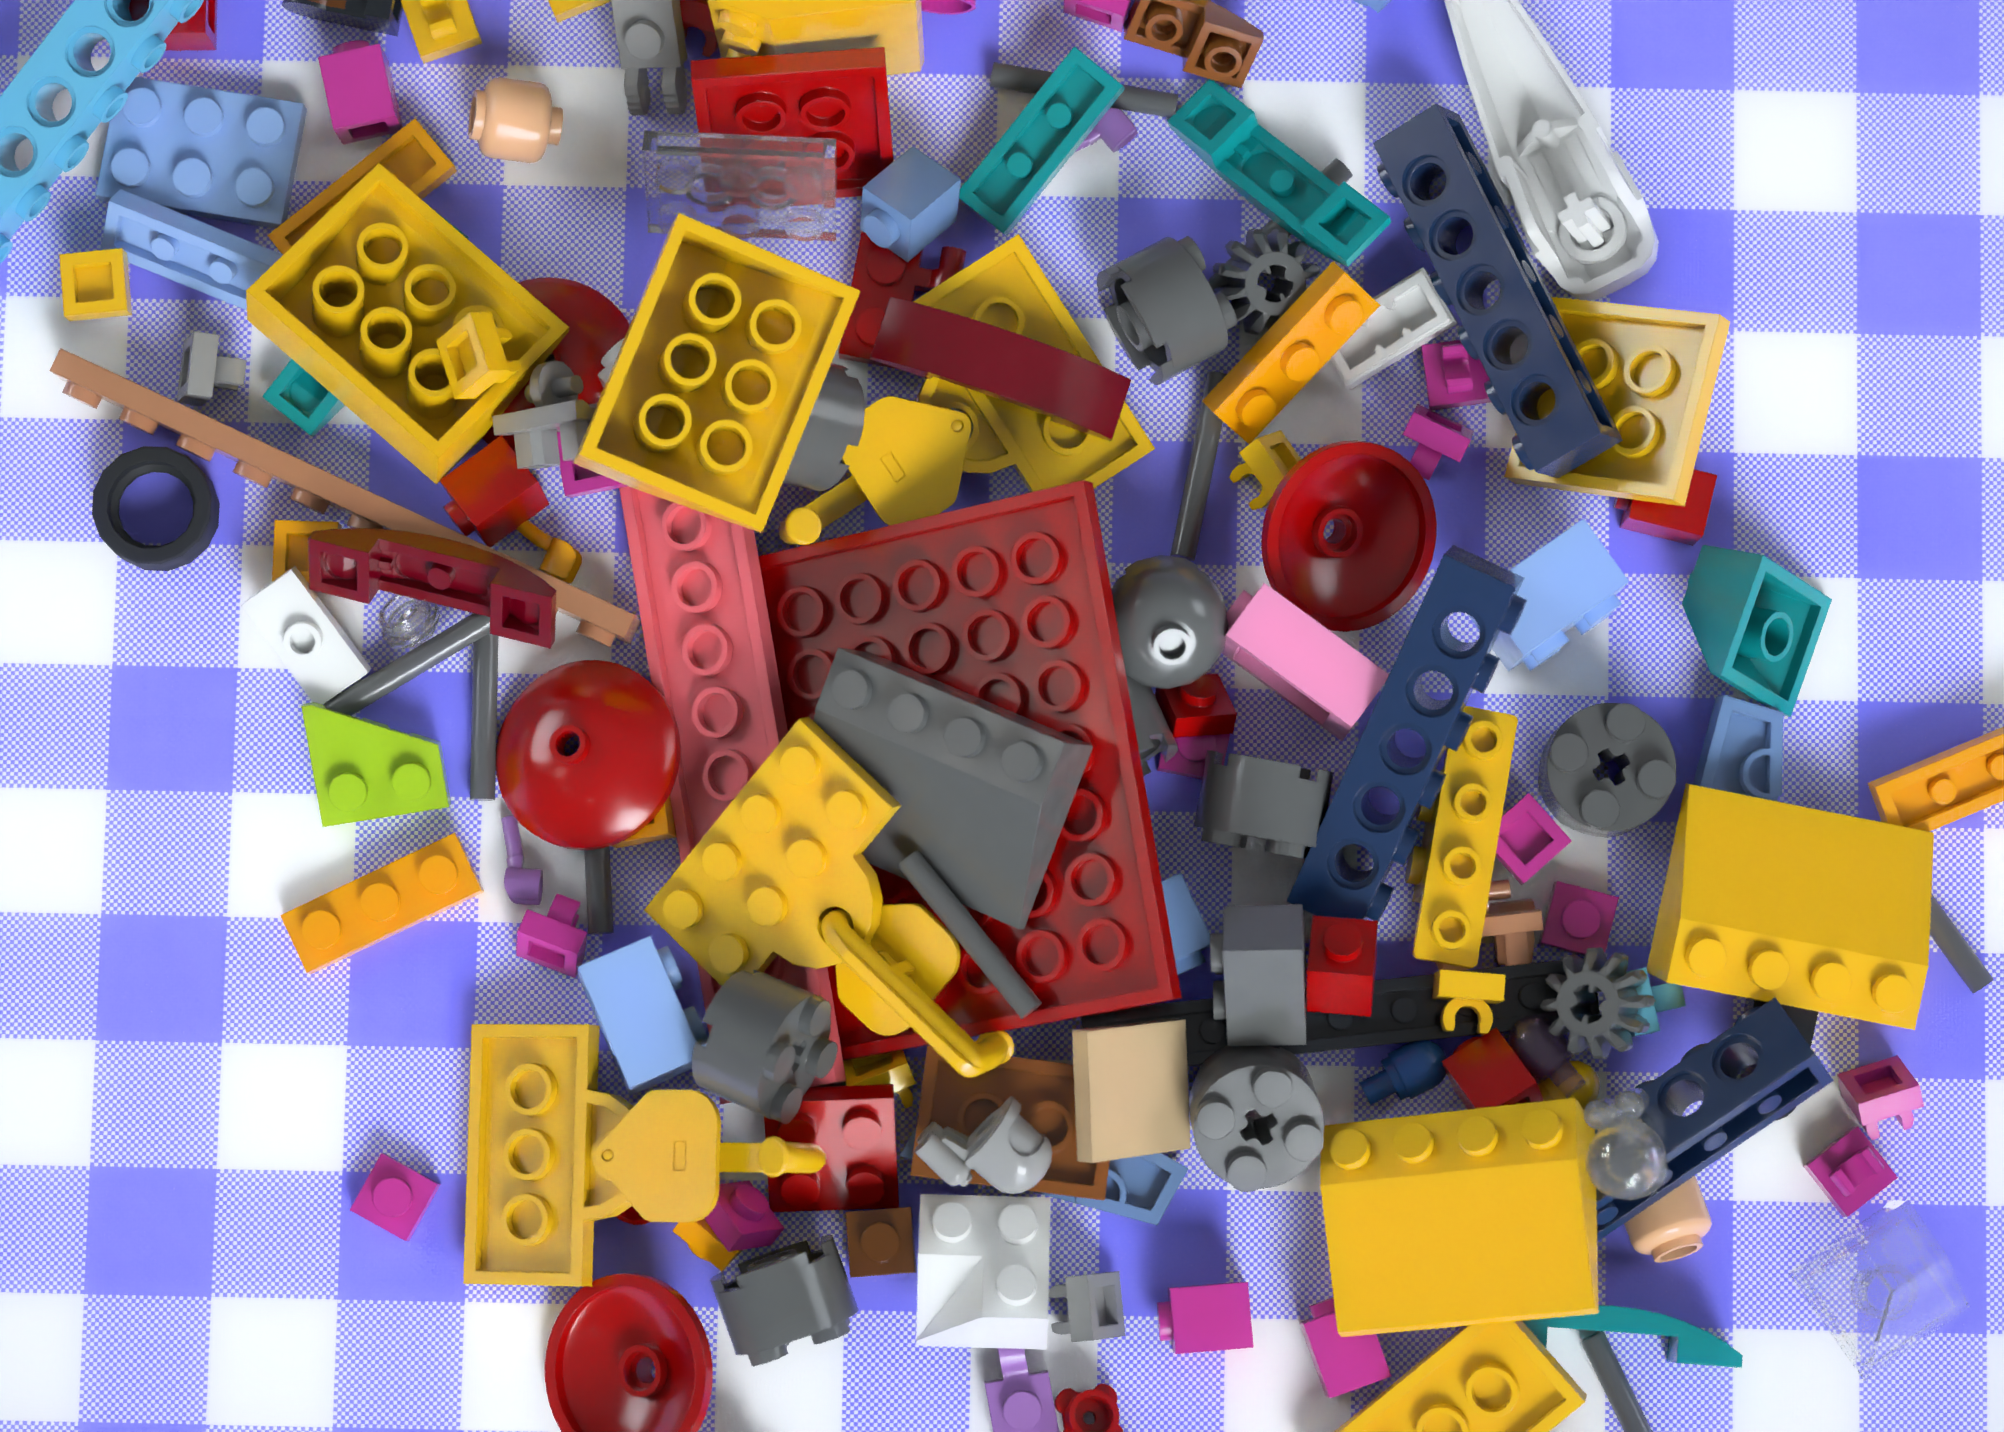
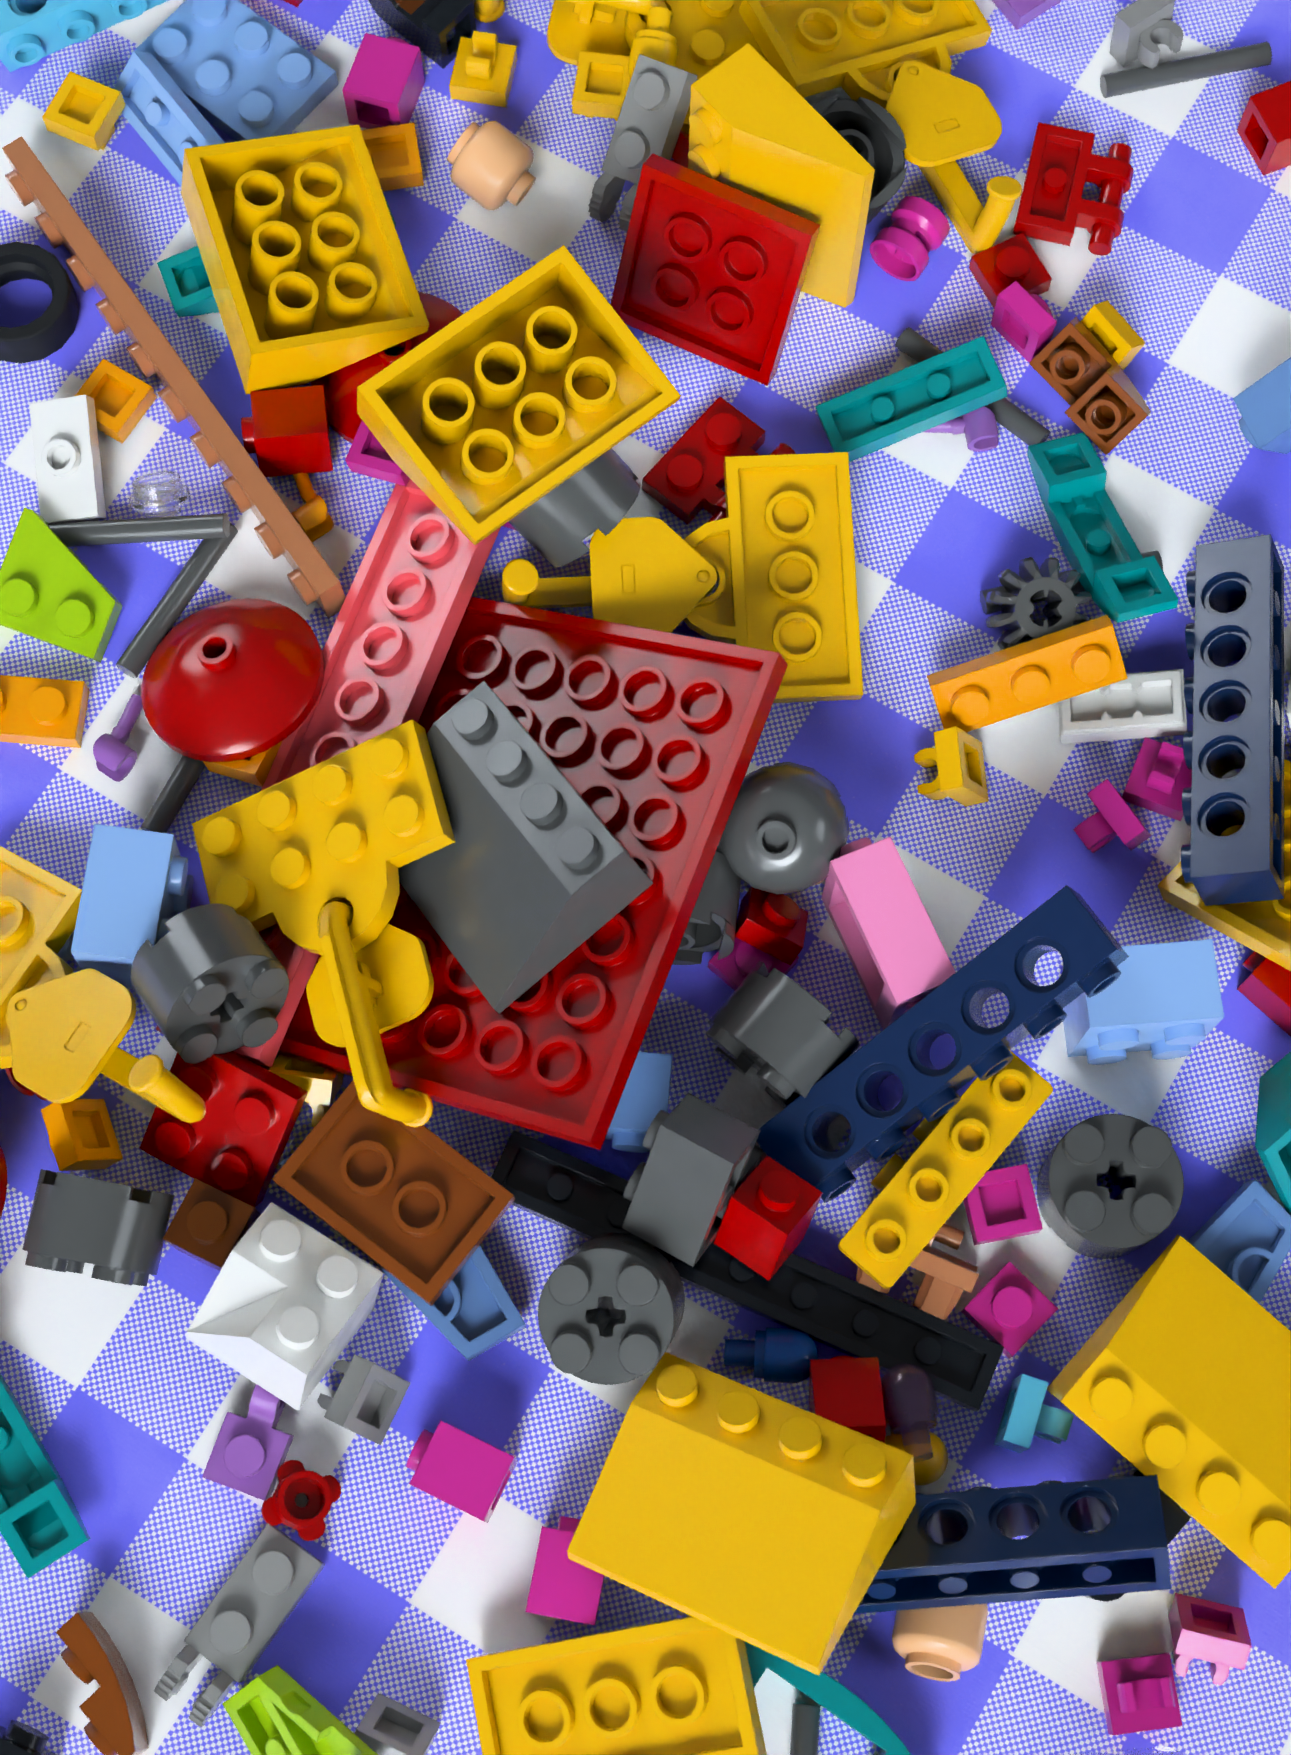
camera: 30 degrees right, 10 degrees down
light grey tile [176,331,247,406] -> none
dark red slope [308,528,556,649] -> none
yellow tile [436,312,522,399] -> none
light grey hips [492,360,598,469] -> none
dark pink tile [516,893,587,978] -> none
clear plate [642,130,838,242] -> none
dark pink plate [704,1180,784,1252] -> none
medium blue brick [860,146,961,262] -> none
dark red slope [870,297,1131,441] -> none
dark grey bar [898,850,1042,1019] -> none
light grey piece [914,1096,1052,1194] -> none
tan tile [1072,1018,1191,1163] -> none
dark grey brick [1097,236,1237,385] -> none
dark grey bar [1170,371,1227,561] -> none
red dish [1261,440,1437,632] -> none
yellow tile [1432,970,1506,1034] -> none
dark grey gear [1540,947,1656,1059] -> none
clear piece [1584,1088,1667,1200] -> none

